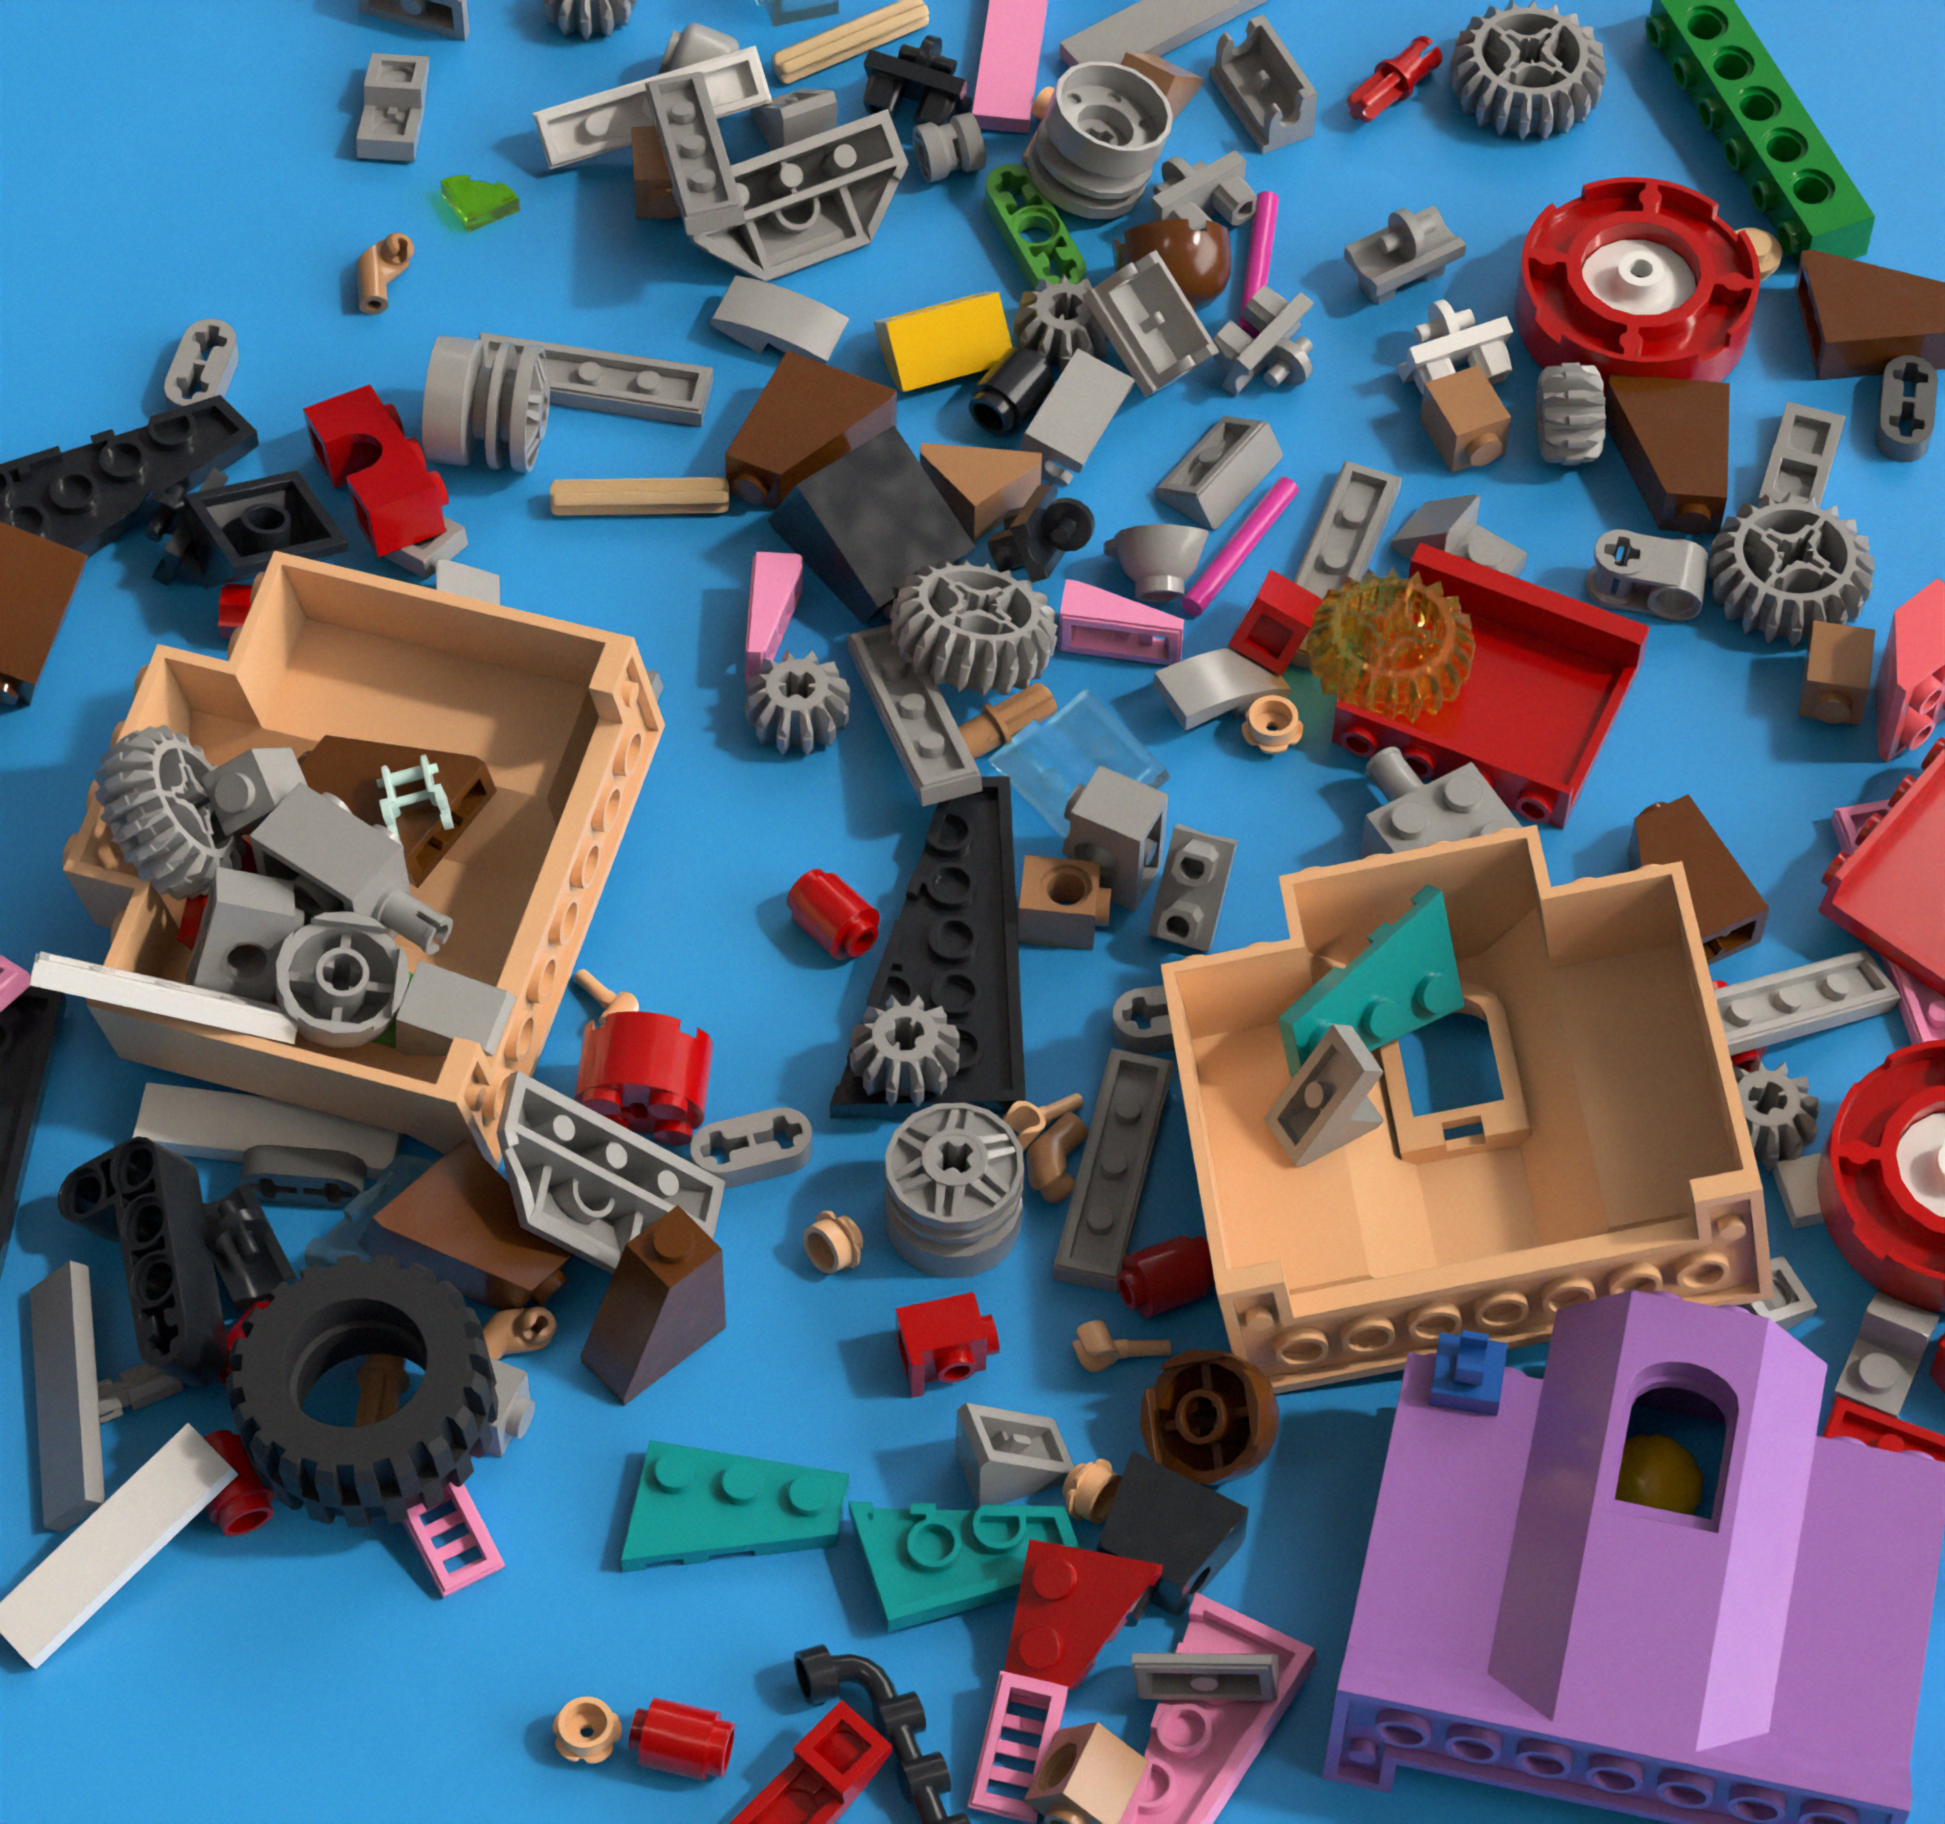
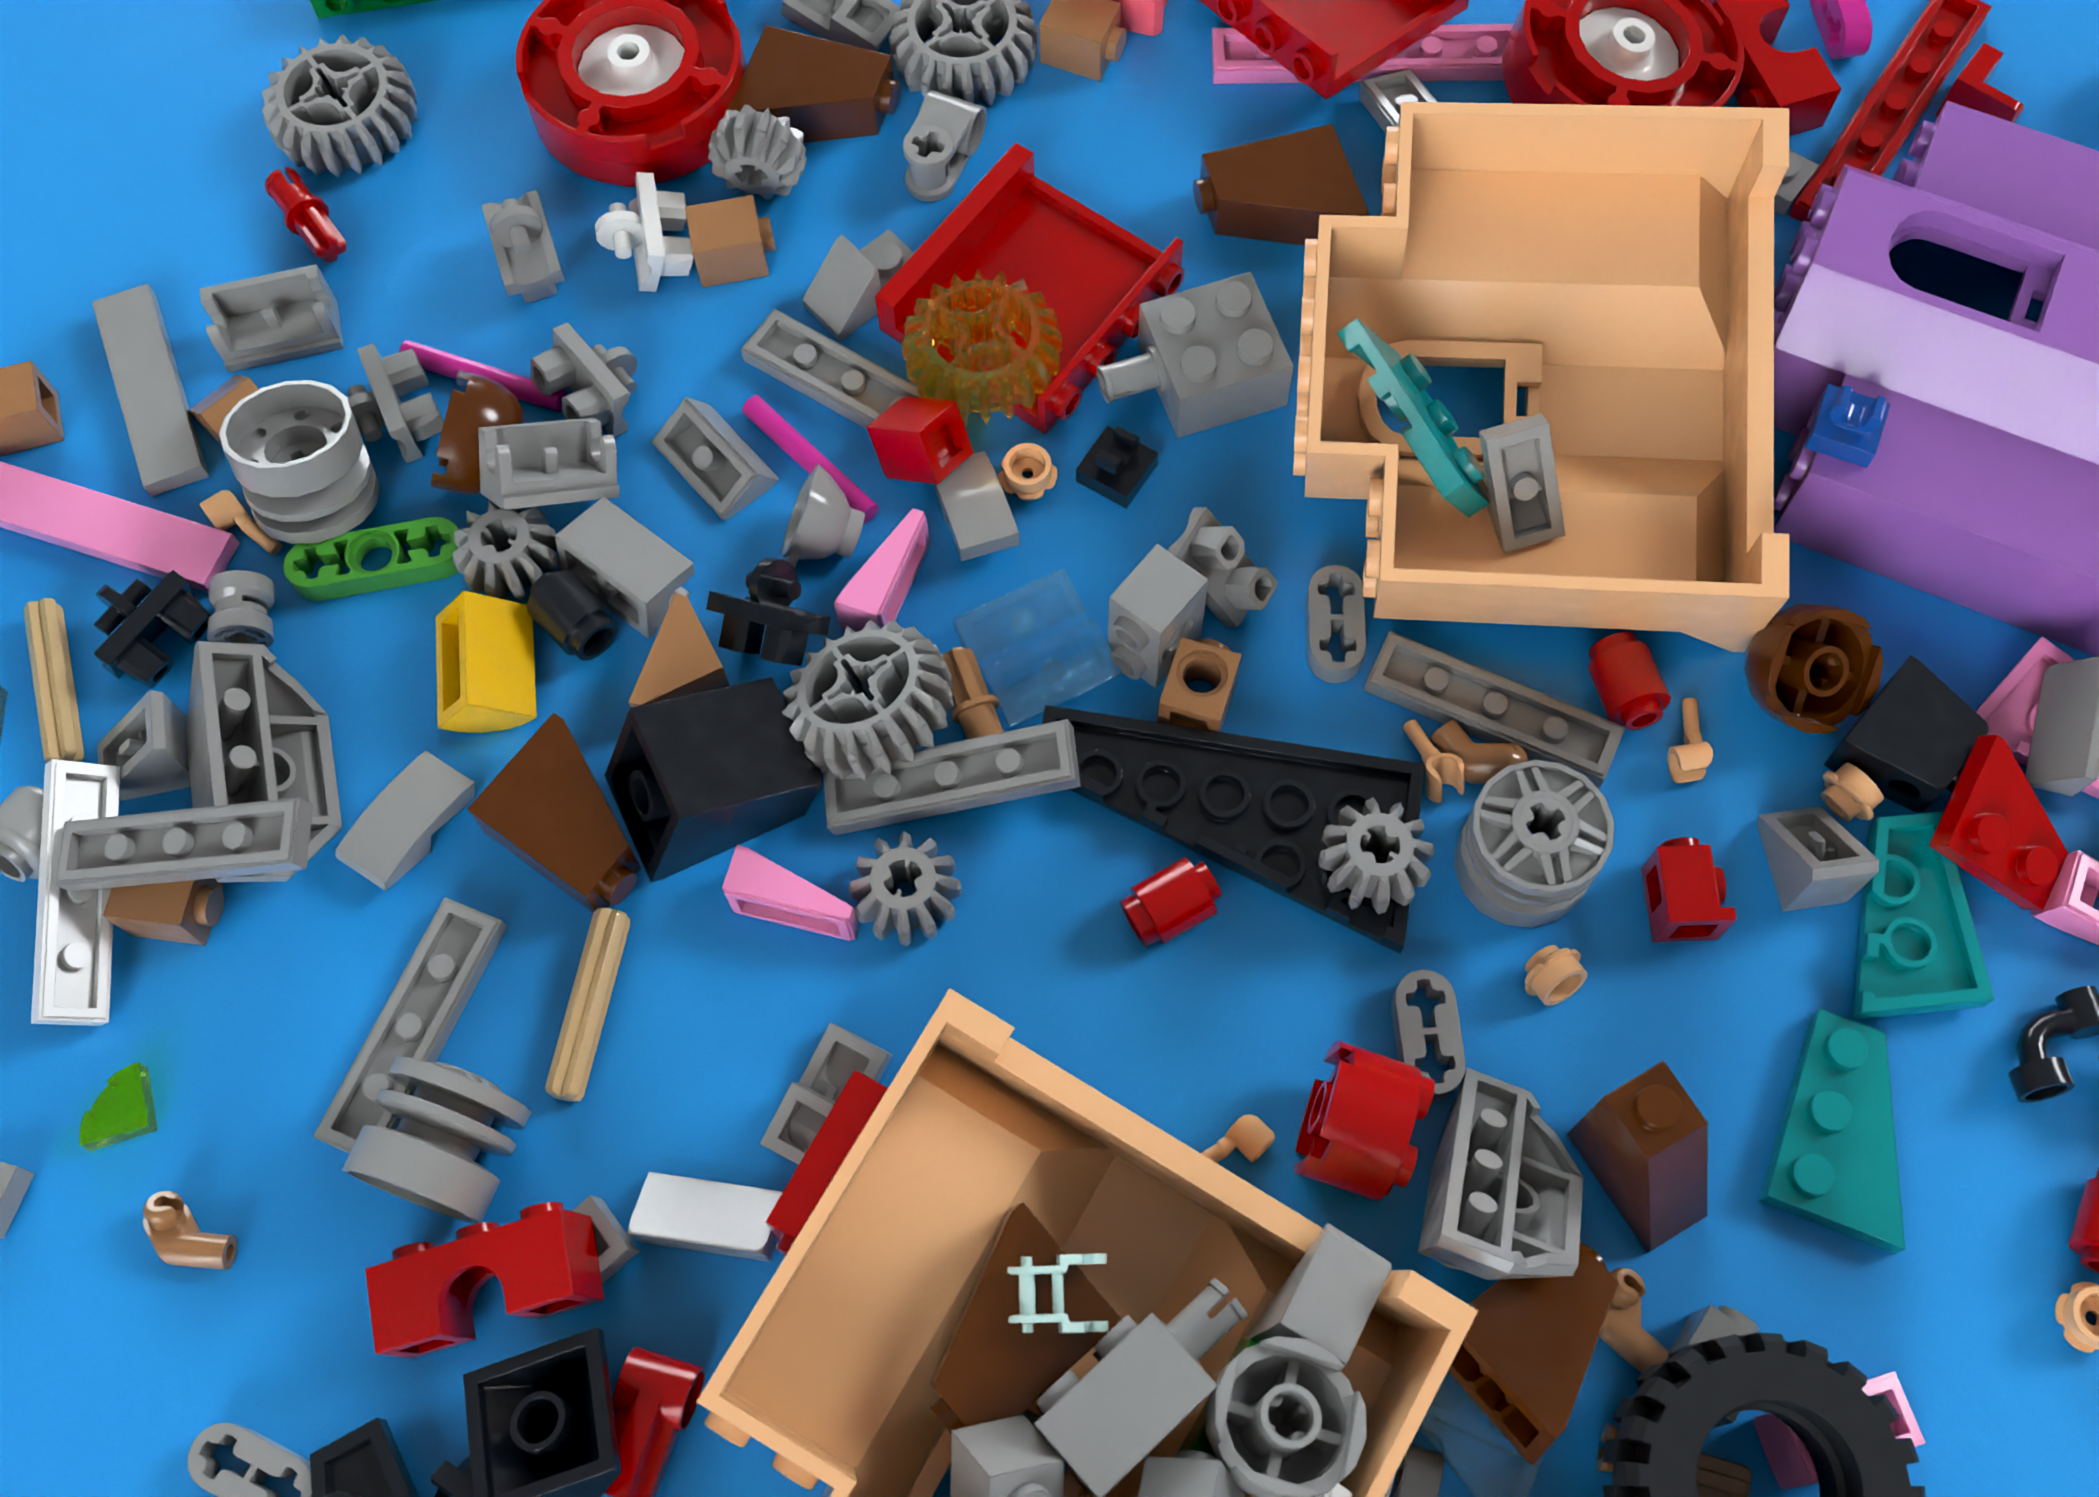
camera: 75 degrees left, 10 degrees up
none -> black tile [1076,426,1158,509]

